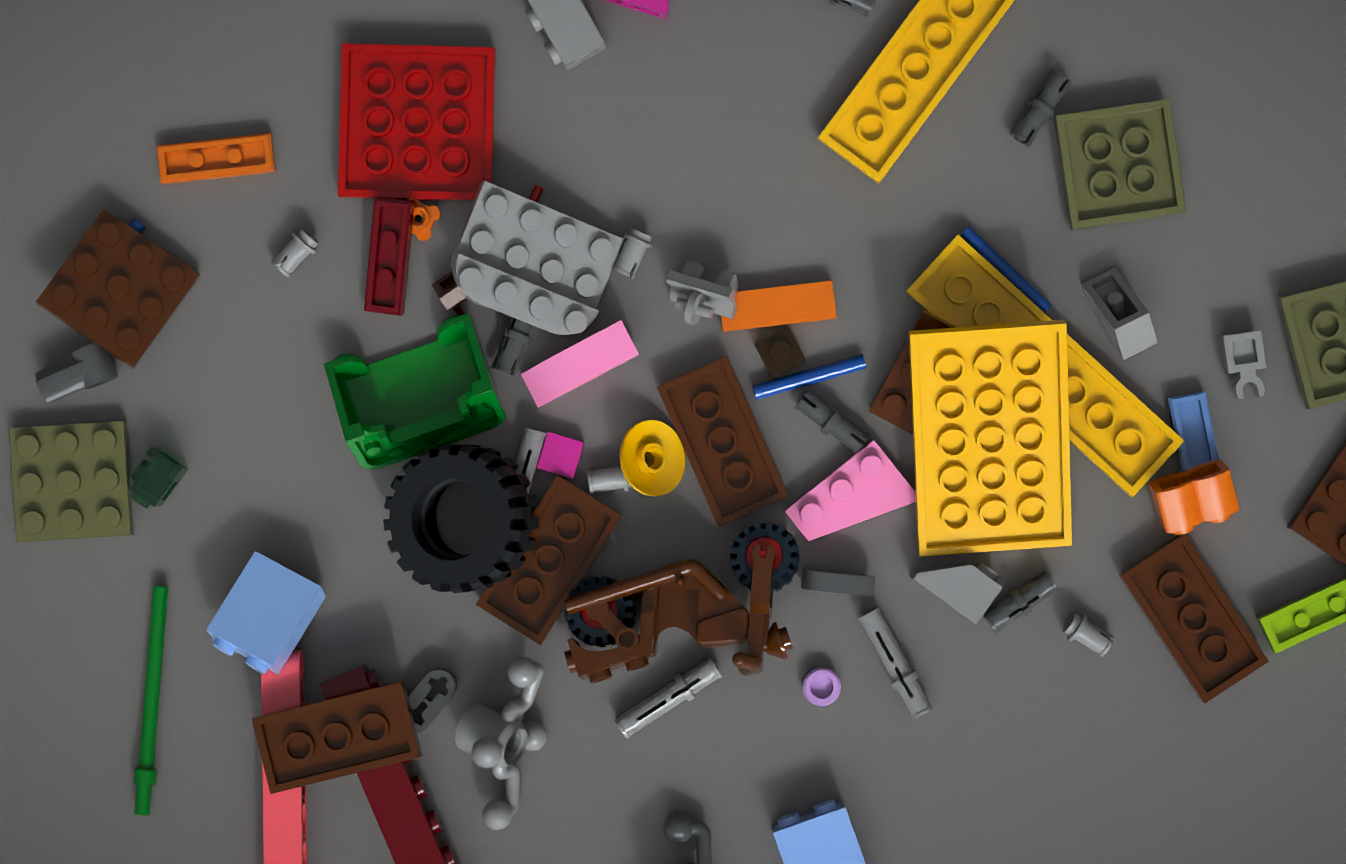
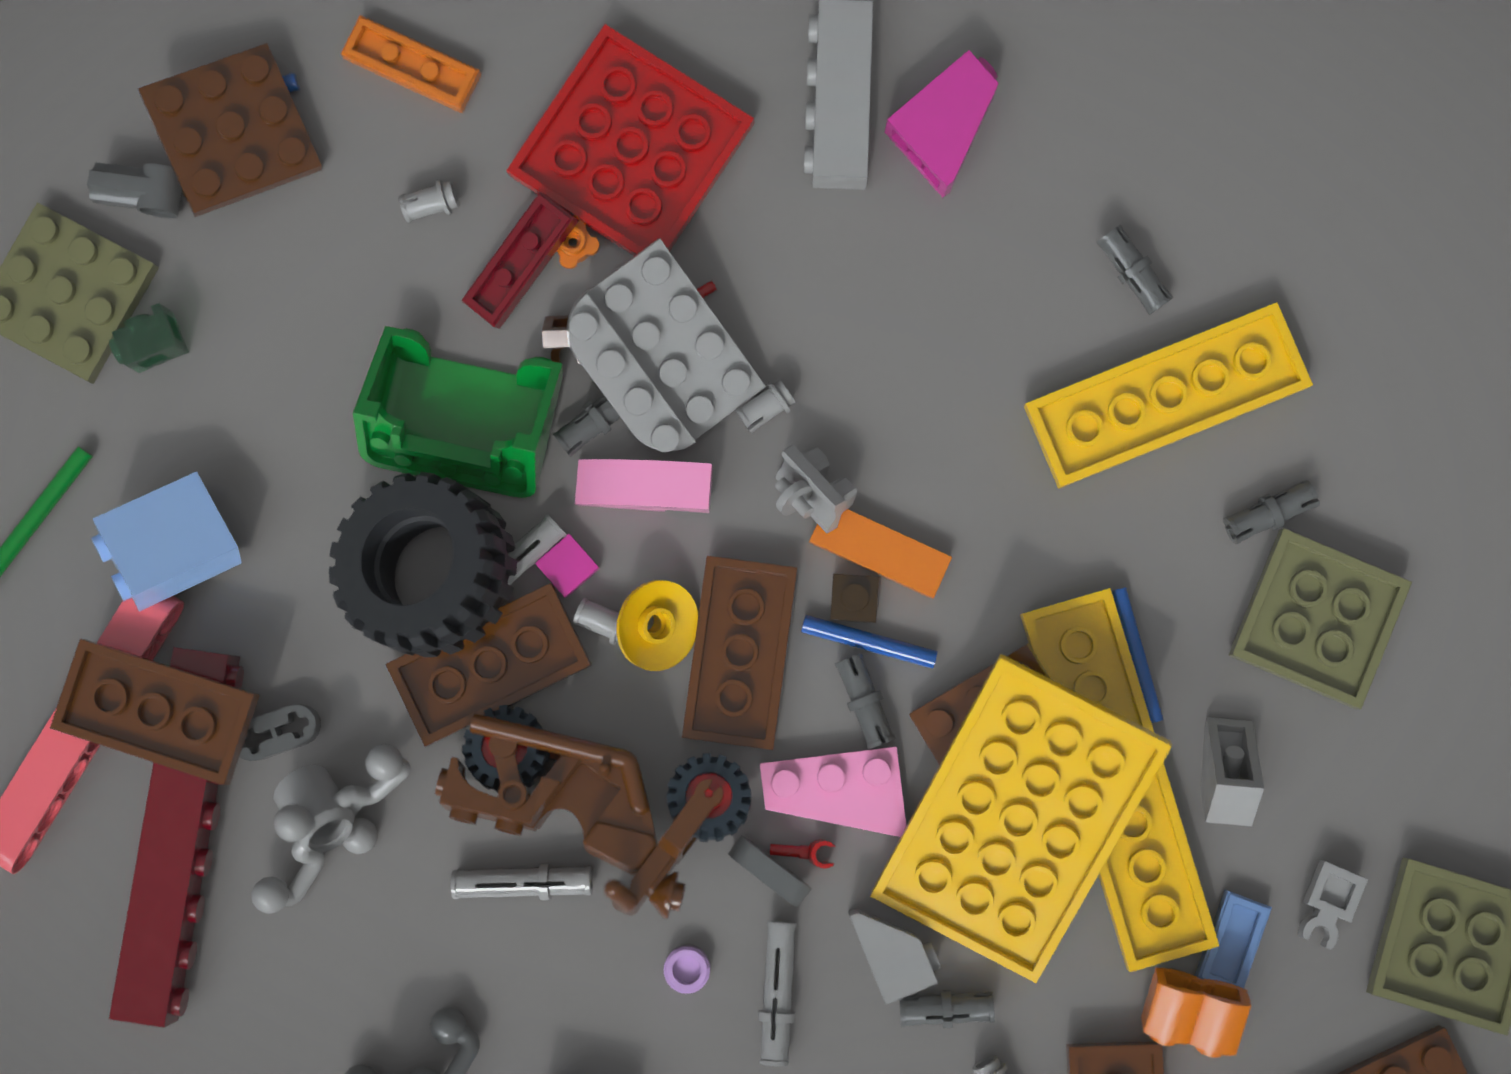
camera: 40 degrees right, 5 degrees down
none -> red hand [770,839,835,869]

